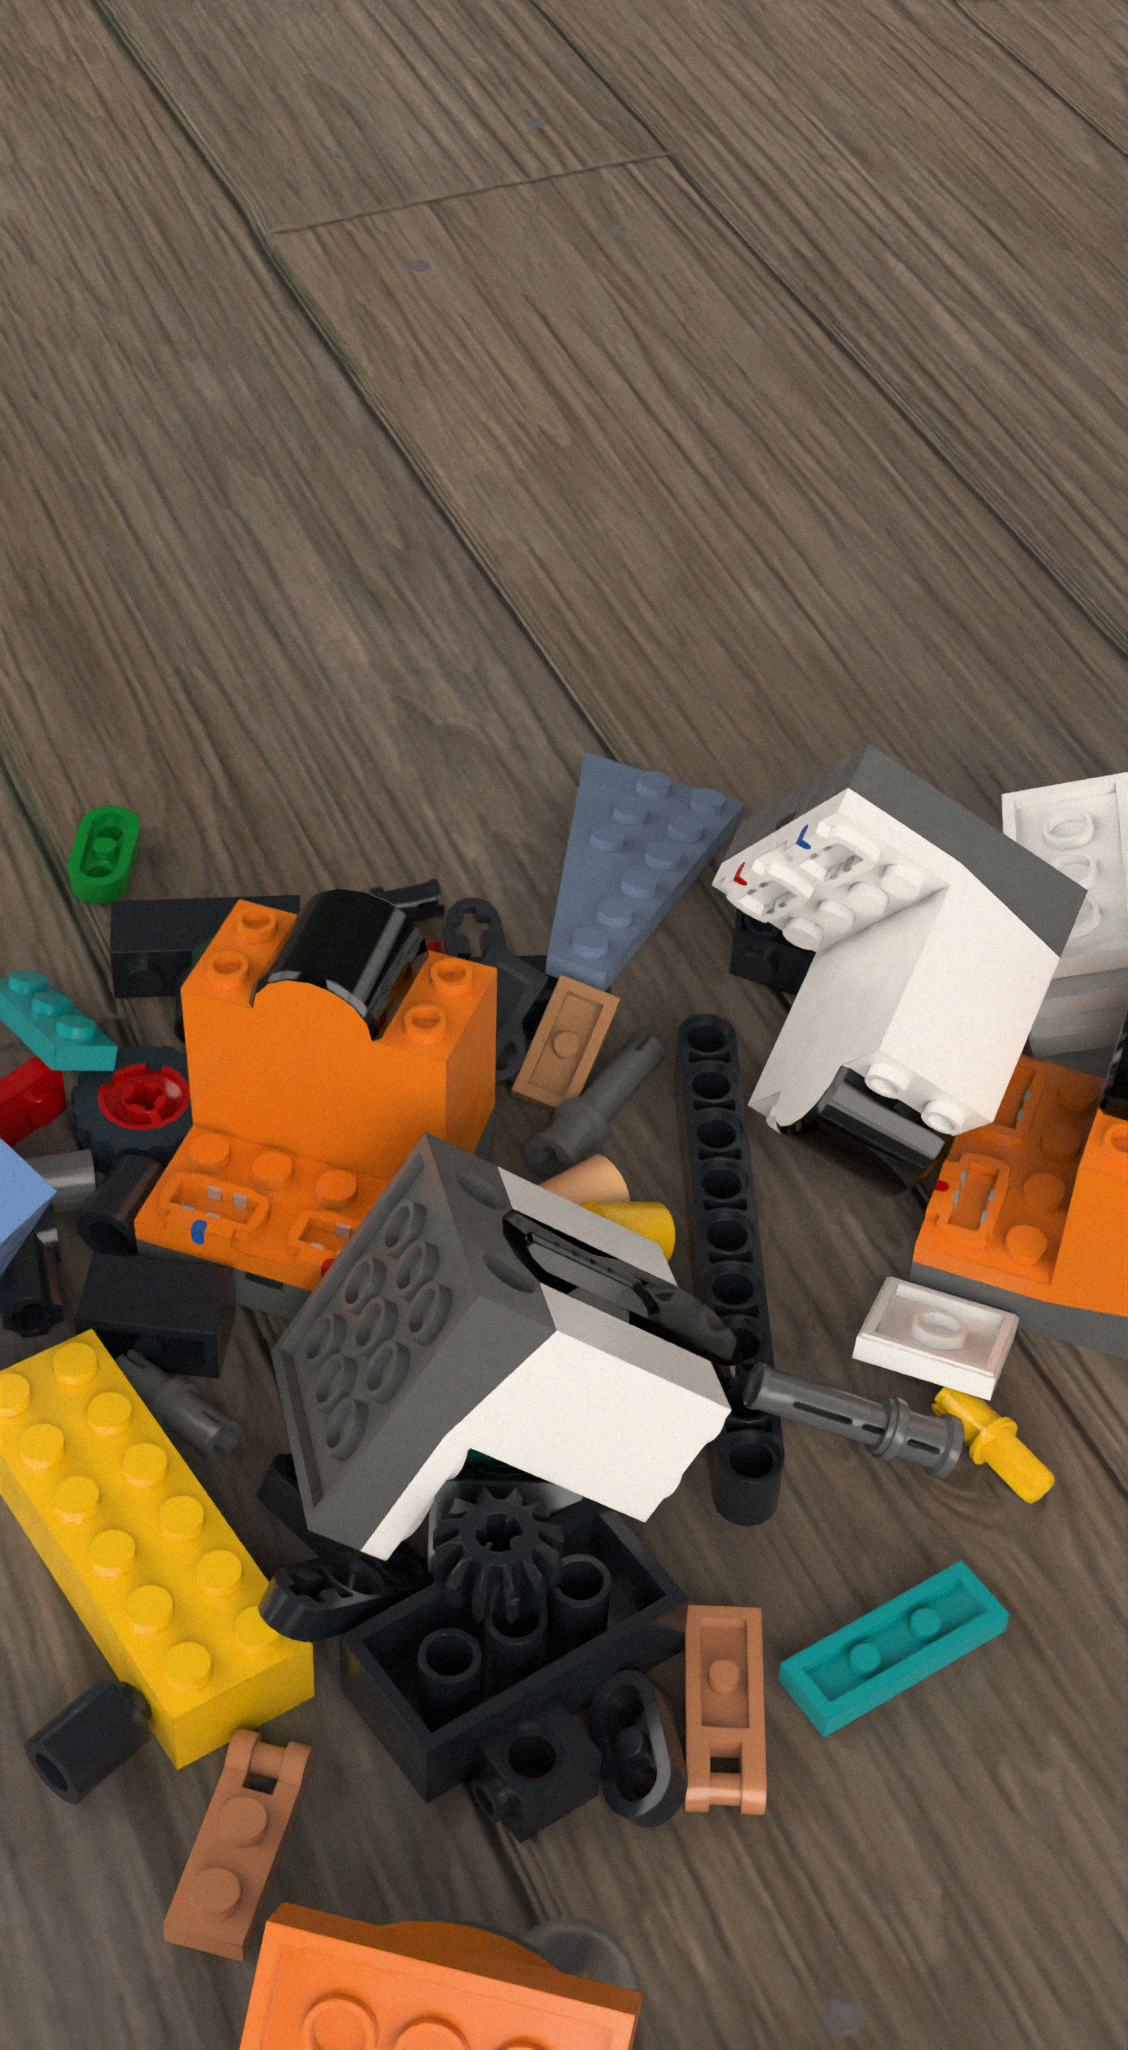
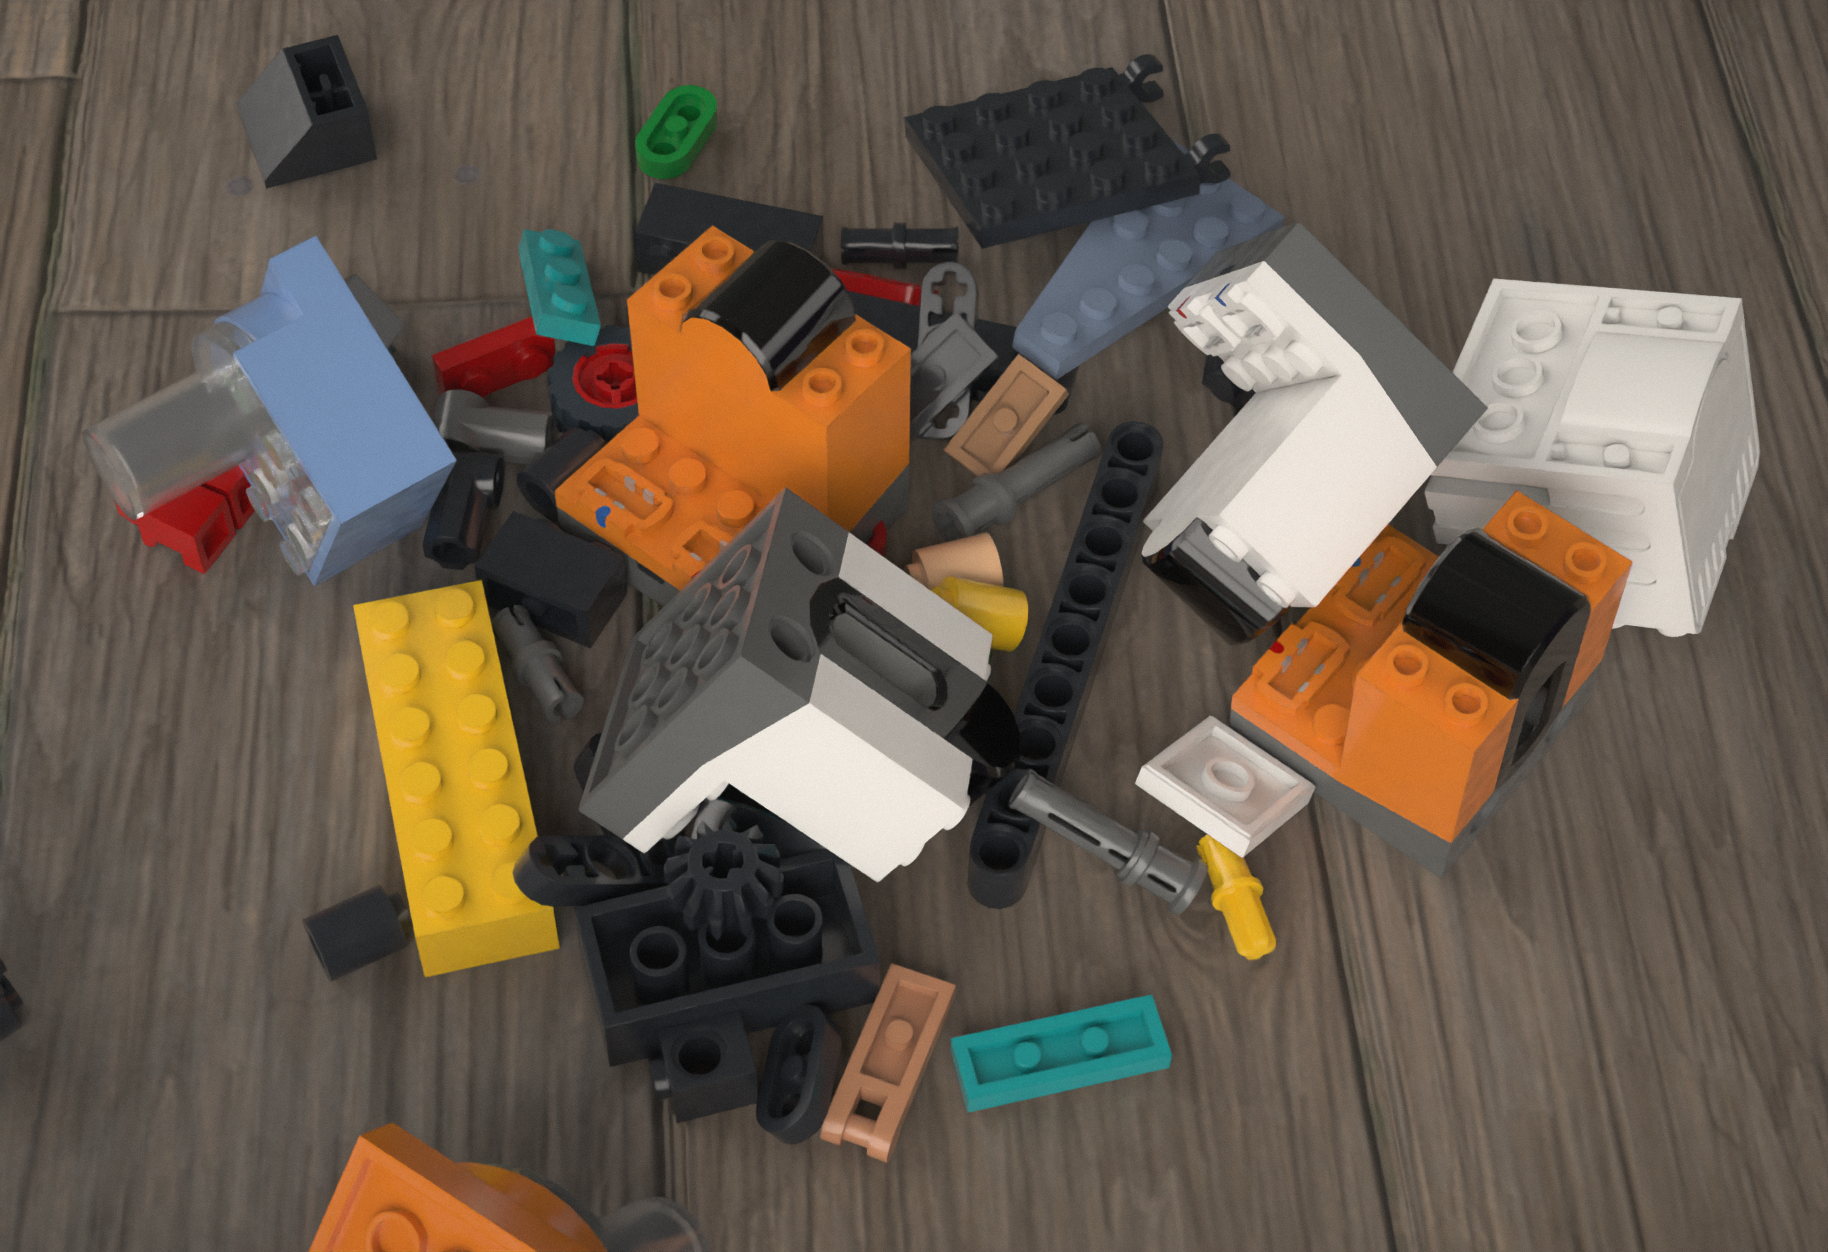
camera: 20 degrees right, 10 degrees up
nougat plate [163,1728,316,1962] -> none
none -> black plate [904,54,1230,249]

